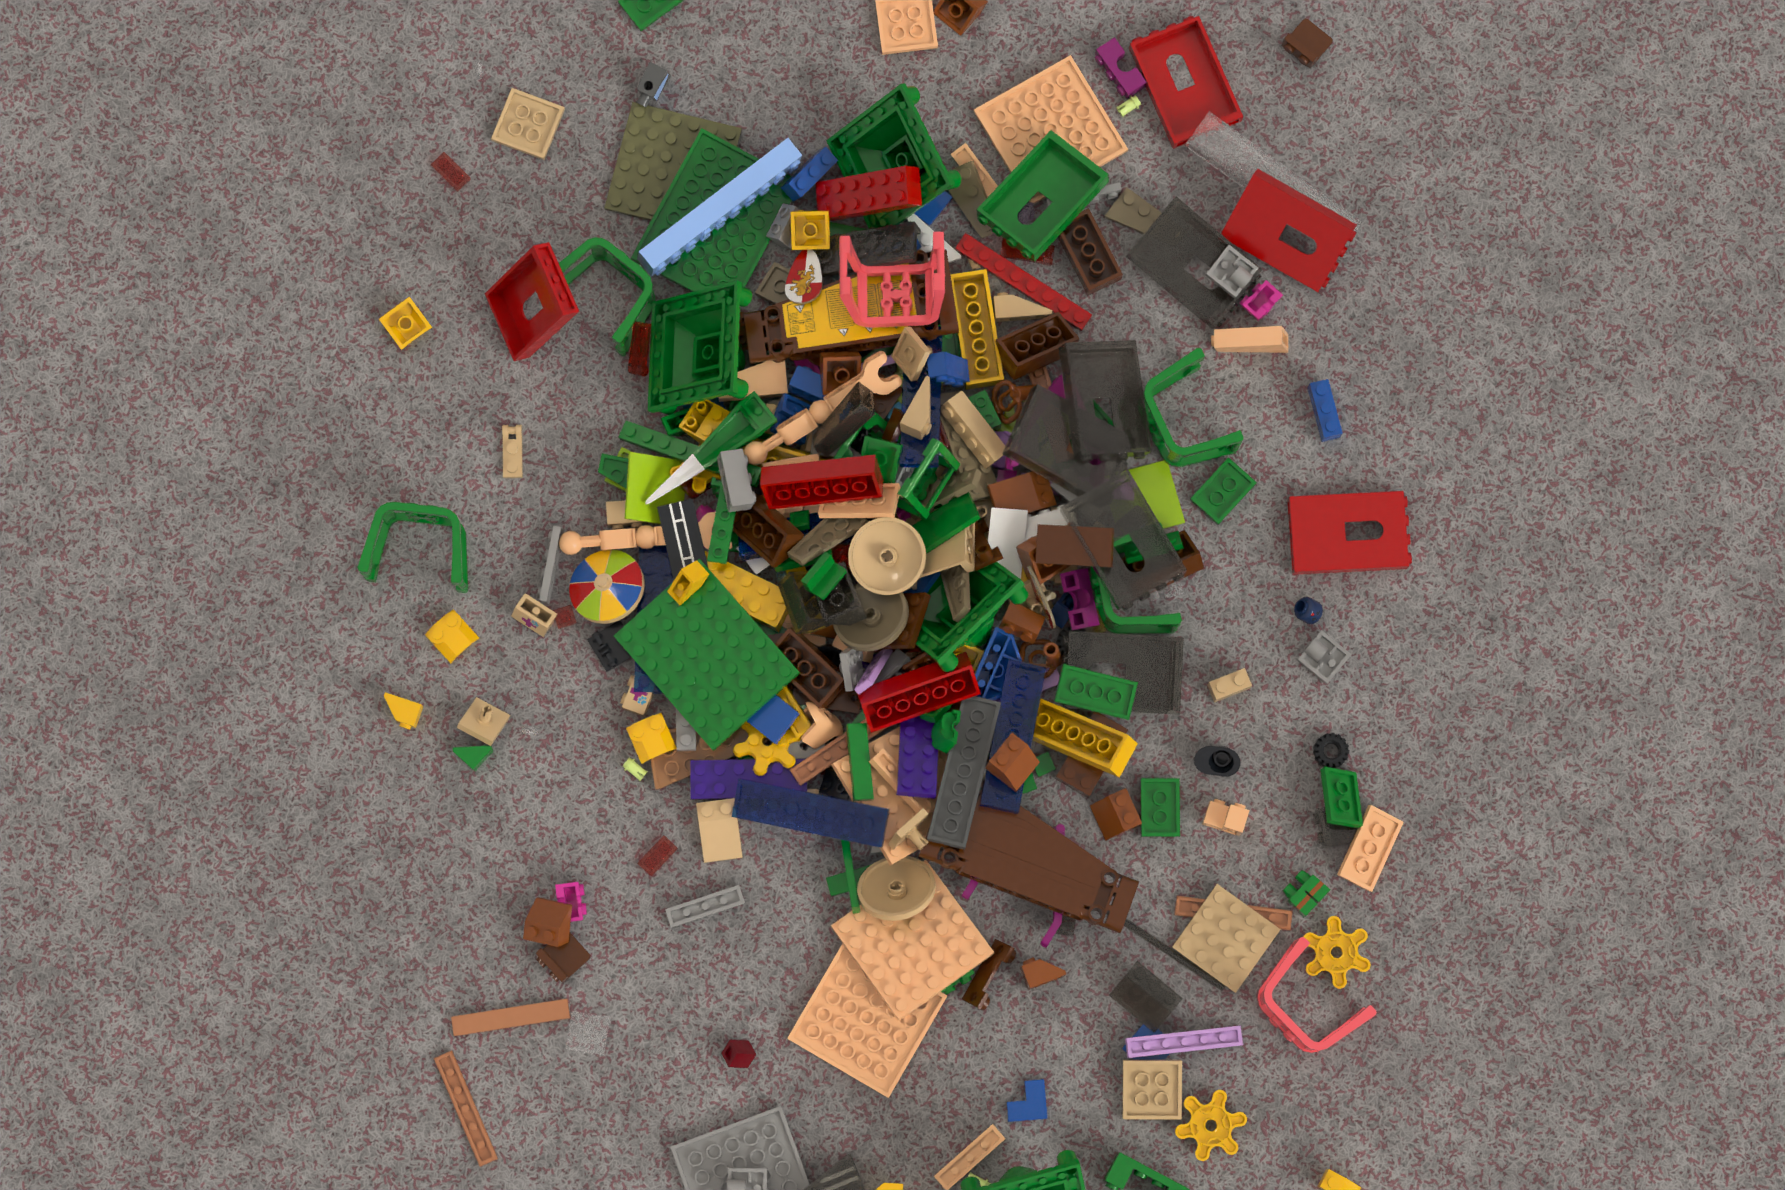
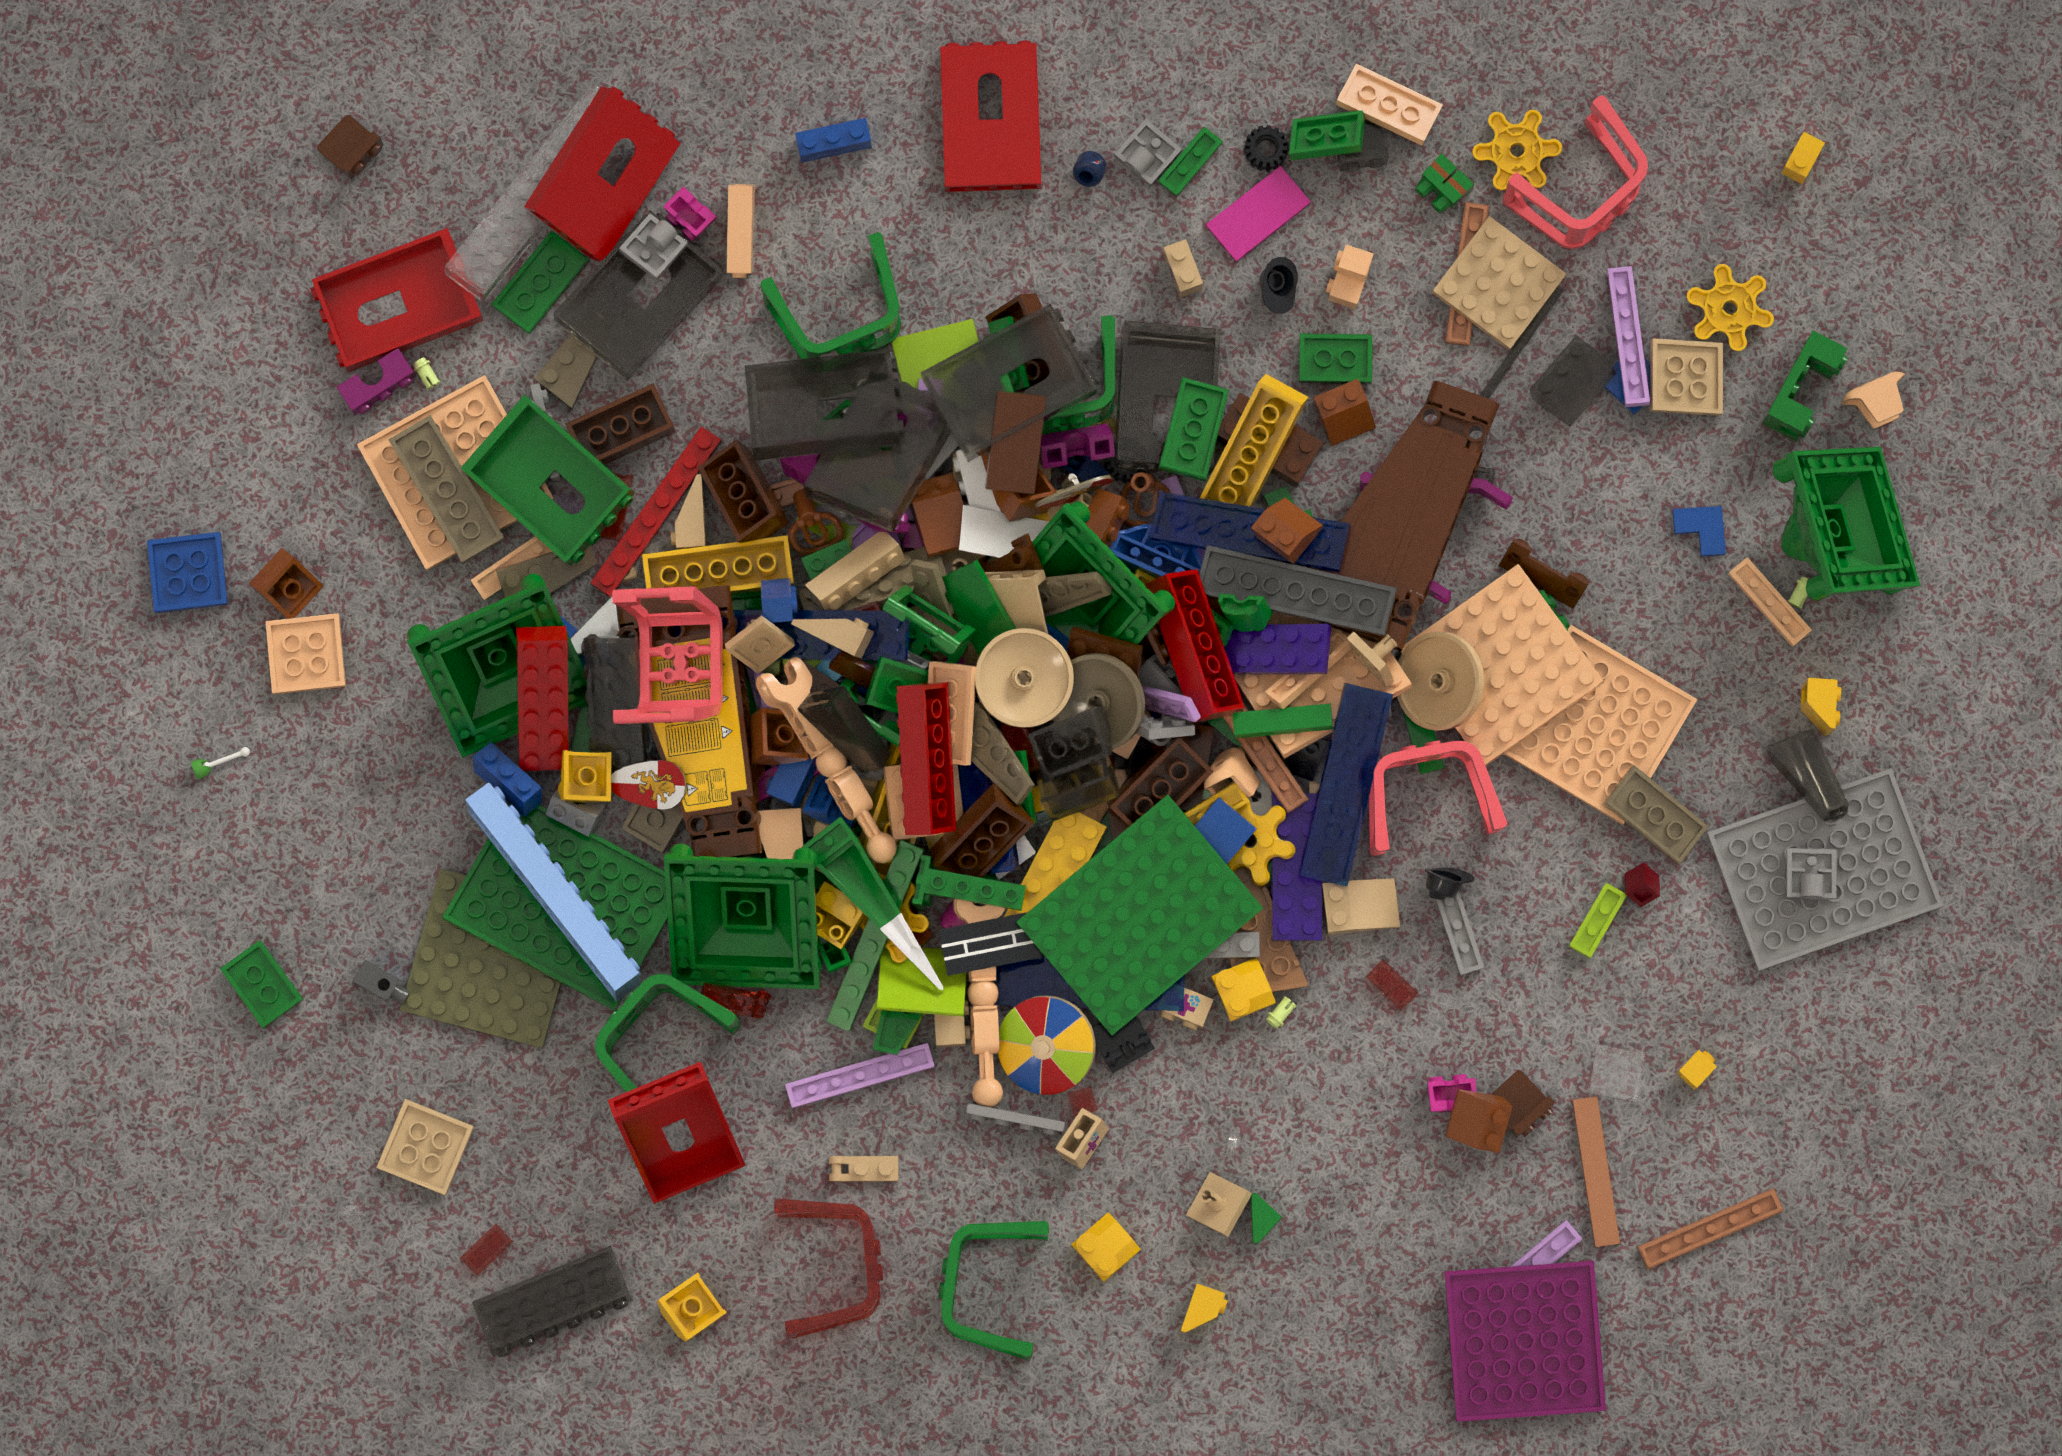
camera: 85 degrees left, 0 degrees up
yellow slope [667,560,709,605] -> none
light grey brick [717,449,756,512] -> none
green tile [790,510,810,530] -> none
green panel [801,552,847,600] -> none
green tile [840,834,860,914] -> none
dark orange slope [1020,958,1066,990] -> none
green plate [1190,457,1257,525] -> none
none -> dark tan plate [388,415,505,564]
none -> clear smoke bracket [472,1245,633,1357]
none -> green tile [491,230,589,335]
none -> clear red windscreen [774,1199,884,1339]
none -> lavender plate [785,1043,935,1109]
none -> green plate [1158,127,1223,197]
none -> dark pink tile [1206,166,1311,263]
none -> coral windscreen [1368,740,1507,856]
none -> black piece [1424,867,1475,900]
none -> magenta plate [1444,1261,1606,1422]
none -> lavender tile [1511,1220,1582,1267]
none -> lime plate [1568,883,1627,959]
none -> dark tan tile [1603,765,1709,865]
none -> yellow brick [1676,1050,1717,1090]

